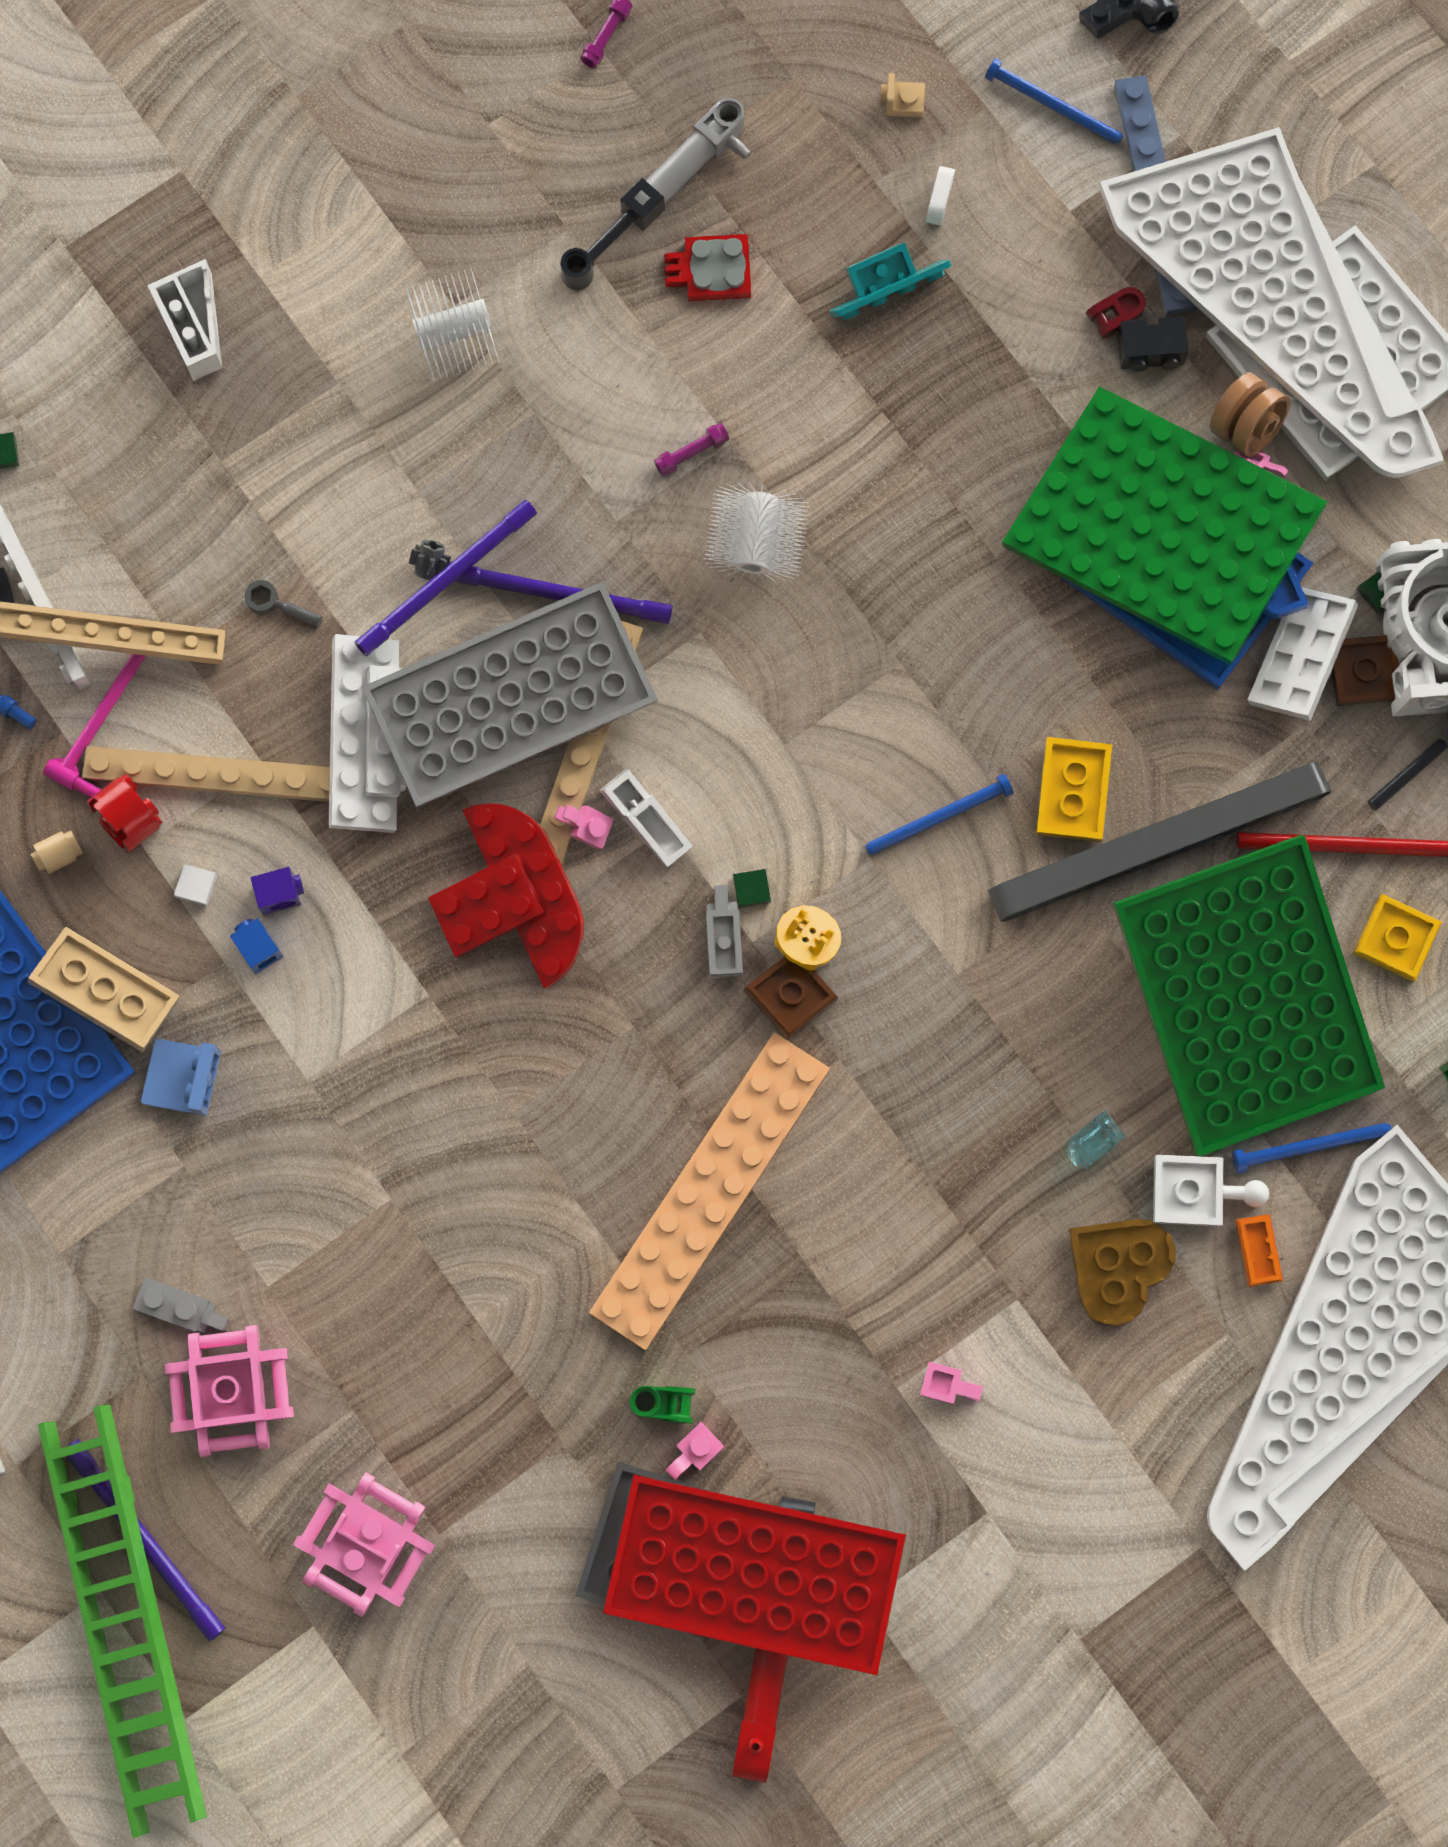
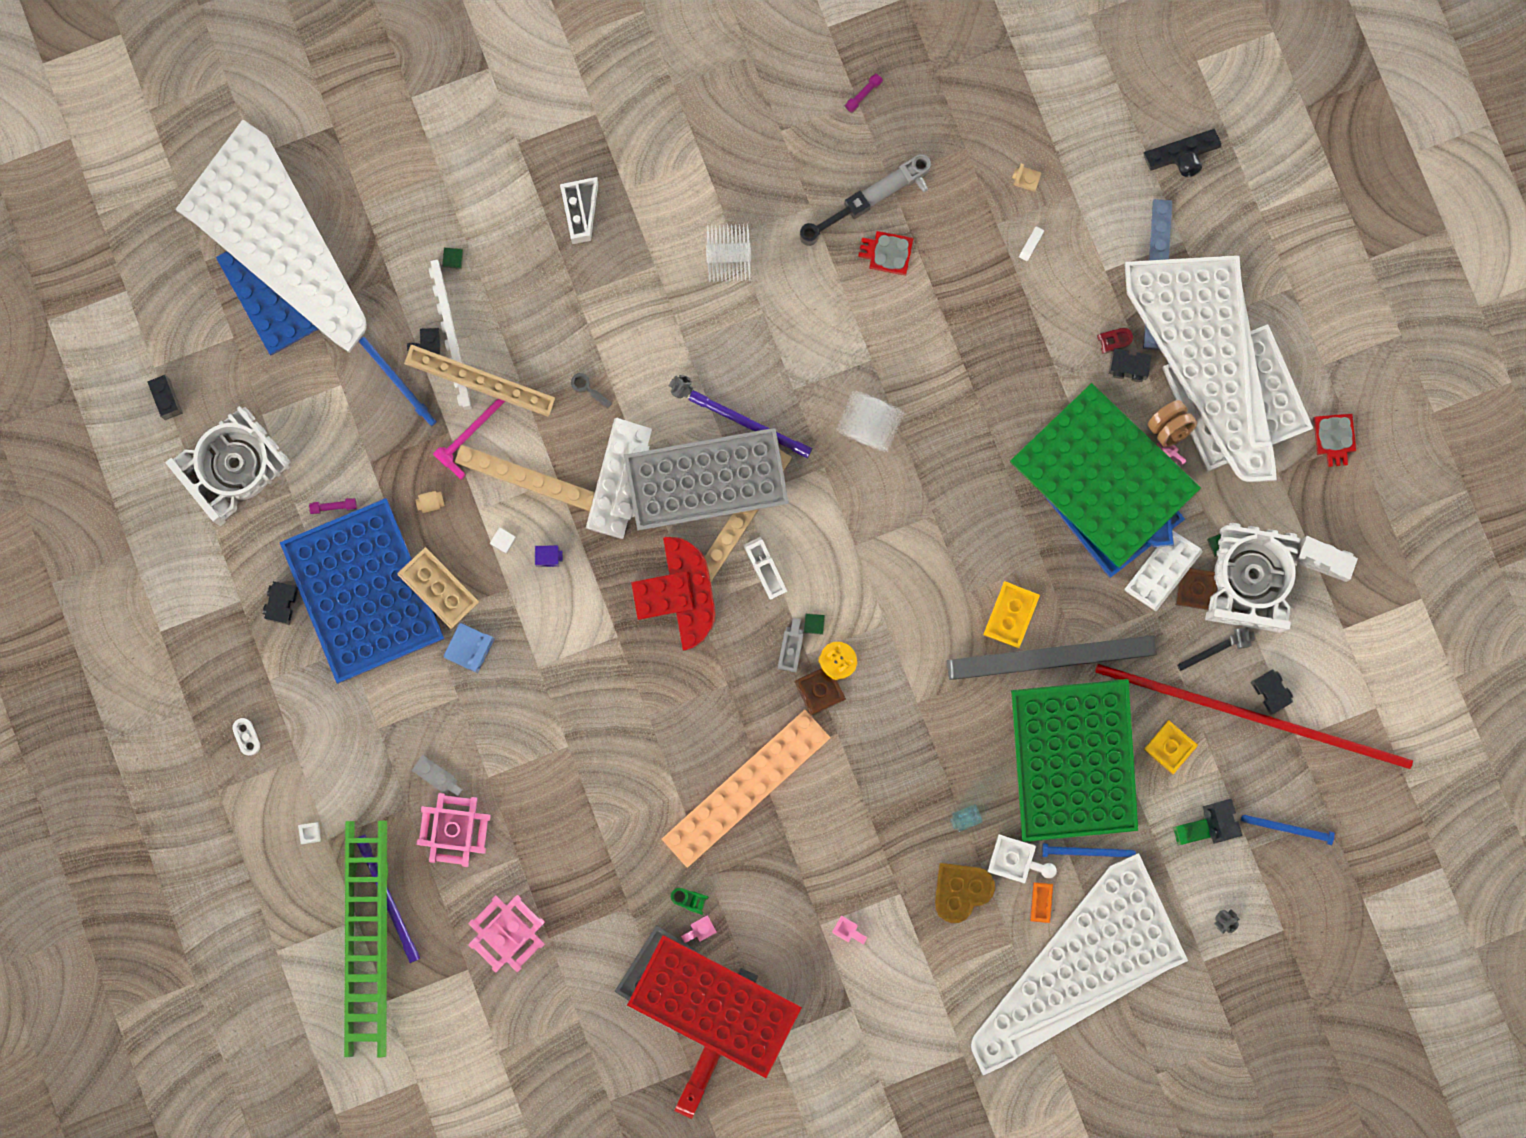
camera: 15 degrees right, 5 degrees up
red brick [86,774,162,853] -> none
blue brick [230,918,283,975] -> none
dark purple piece [354,499,537,657] -> none
bright pink plate [554,805,614,849] -> none
magenta bar [654,423,730,477] -> none
teal bracket [829,243,952,320] -> none
blue bar [865,773,1014,855] -> none
blue bar [985,58,1123,144] -> none

